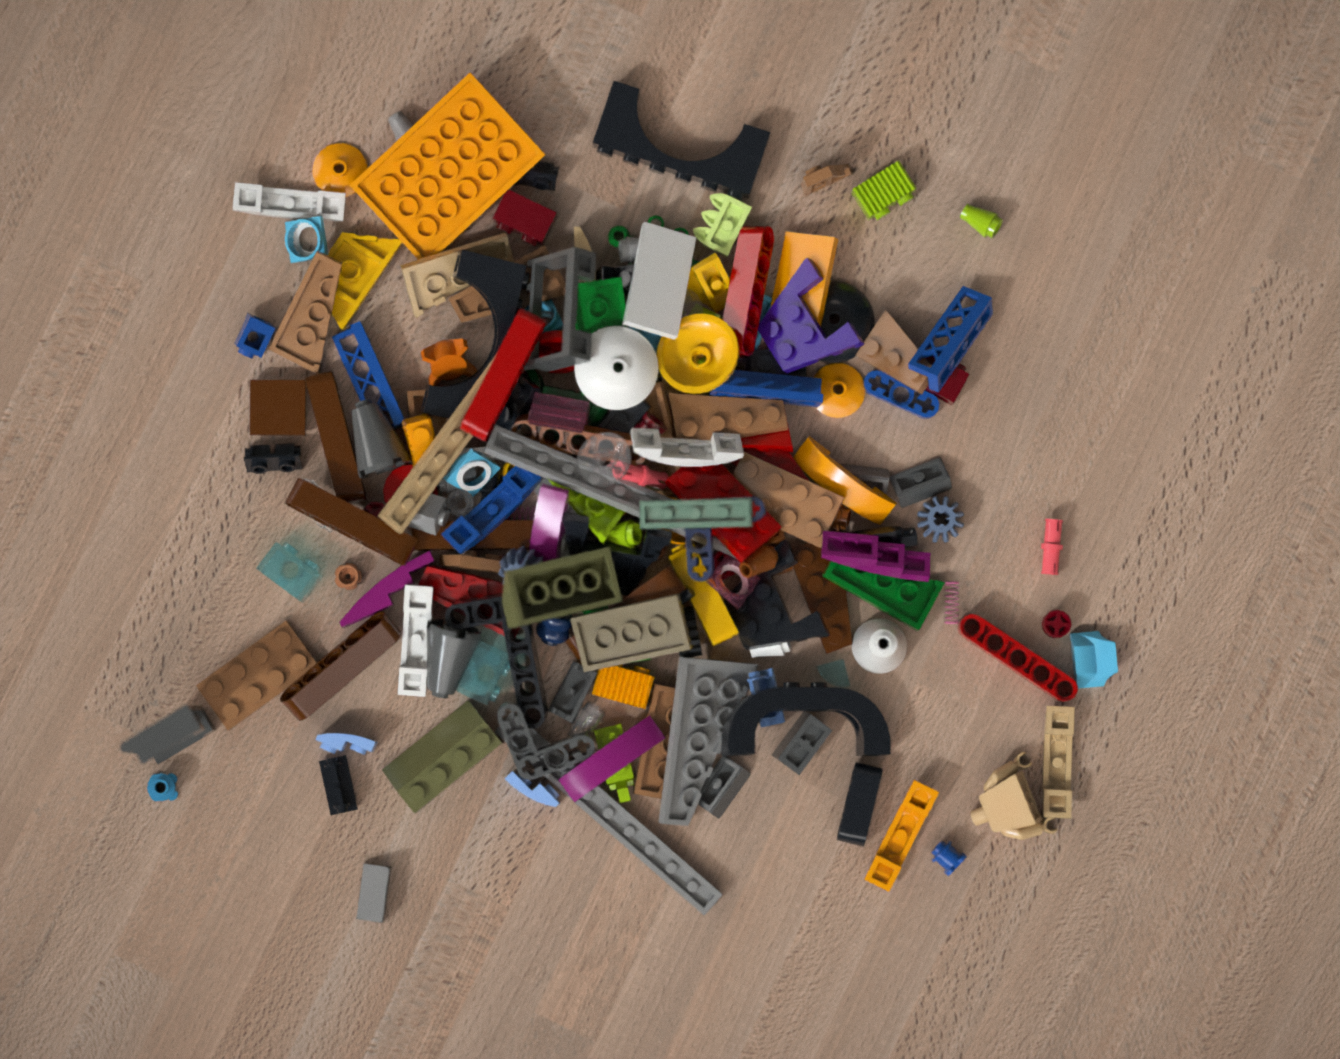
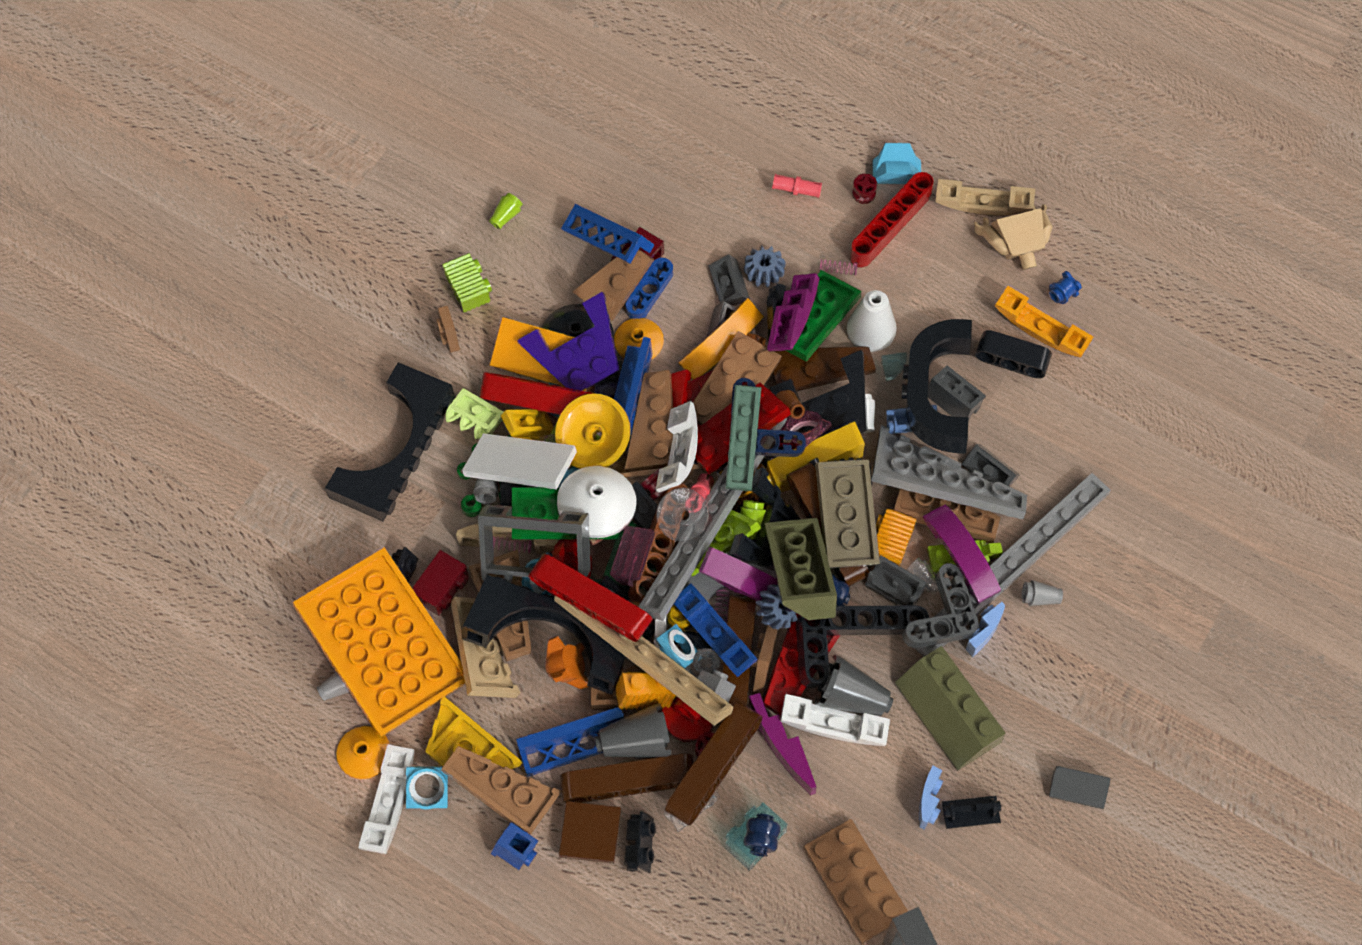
camera: 80 degrees left, 20 degrees down
reddish brown beam [280,611,402,721] -> none
nougat plate [335,563,362,590] -> none
clear light blue brick [456,641,511,705] -> none
none -> dark blue piece [743,813,781,857]
none -> light grey cone [1022,580,1063,606]

